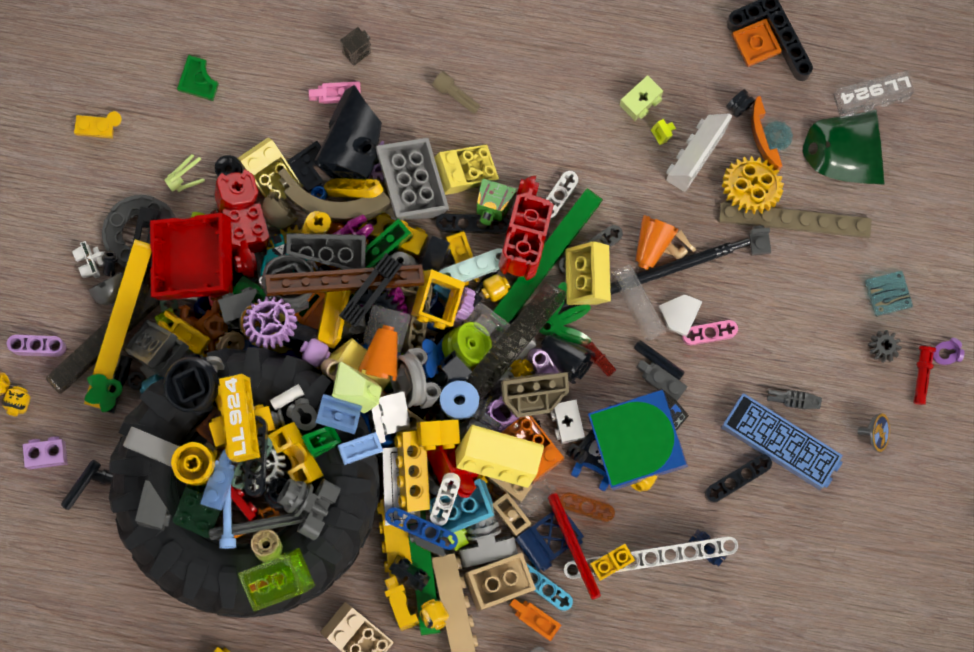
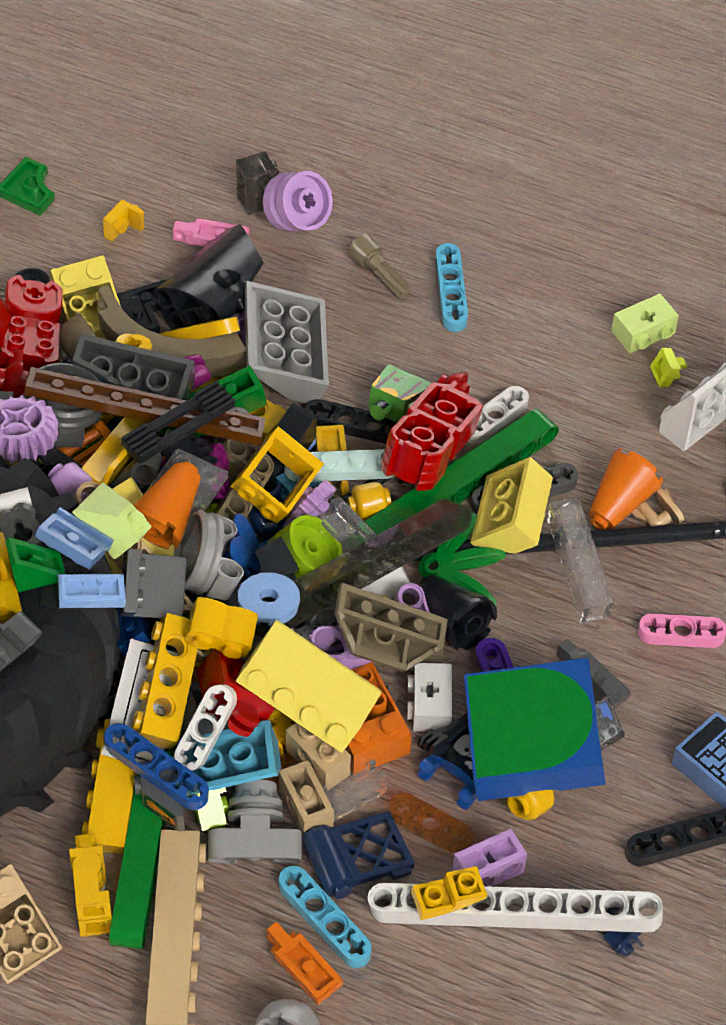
camera: 15 degrees right, 25 degrees down
black hinge [389,555,430,591] -> none
yellow head [420,599,449,630] -> none
light yellow slope [434,145,499,195] -> none
tan slope [464,553,536,612] -> none
red axle [548,493,601,600] -> none
clear red axle [585,341,616,377] -> none
black axle [634,340,685,380] -> none
white slope [659,295,702,337] -> none
none -> yellow bracket [103,199,144,242]
none -> lavender wheel [263,171,333,232]
none -> medium azure beam [435,243,468,332]
none -> lavender brick [452,828,527,887]
none -> dark purple plate [475,638,514,672]

